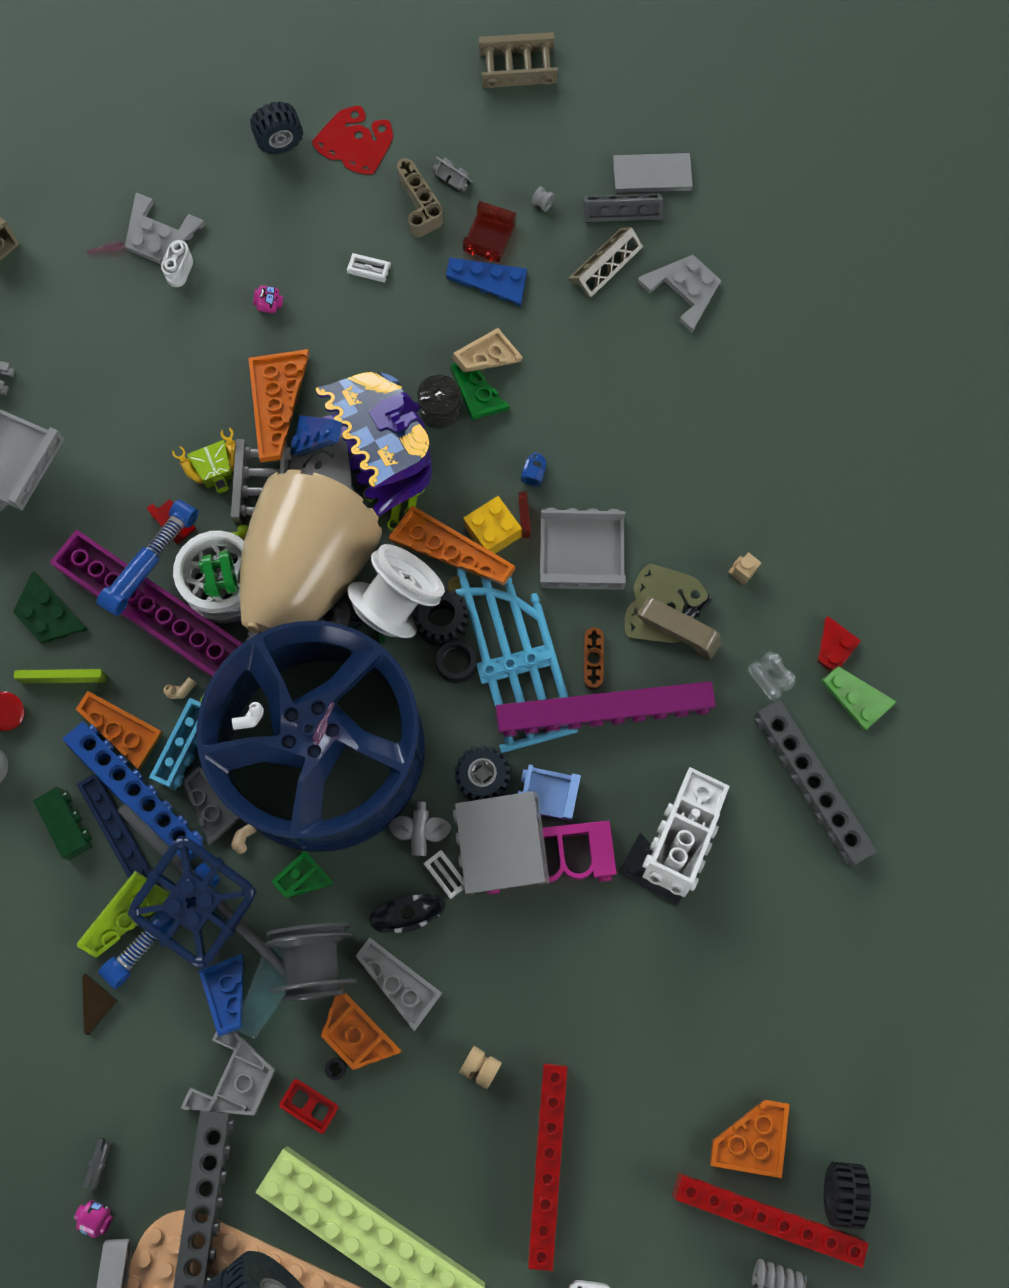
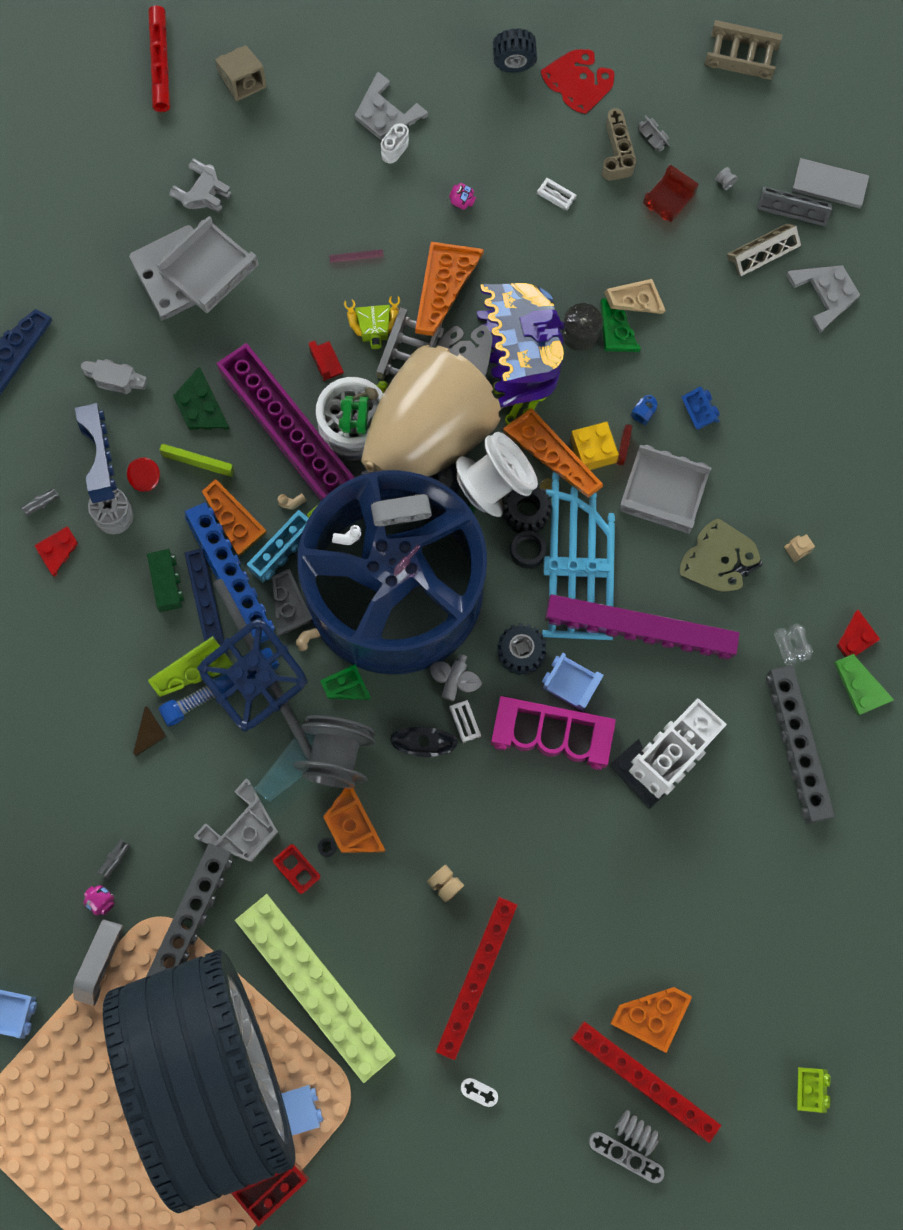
camera: 15 degrees right, 0 degrees up
clear pink piece [87,241,125,254] -> none
blue piece [97,499,199,616] -> none
blue wing [199,954,244,1037] -> none
blue wing [291,415,342,456] -> none
light grey wing [356,937,442,1032] -> none
blue wing [446,257,527,307] -> none
light grey panel [453,791,550,895] -> none
dark orange beam [583,627,604,690] -> none
dark tan beam [636,597,722,661] -> none
black tyre [824,1161,871,1229] -> none
none -> clear pink bar [329,249,384,263]
none -> dark tan hand [353,387,379,401]
none -> light grey beam [371,494,432,526]
none -> blue bracket [681,386,720,430]
none -> lime bracket [797,1067,831,1113]

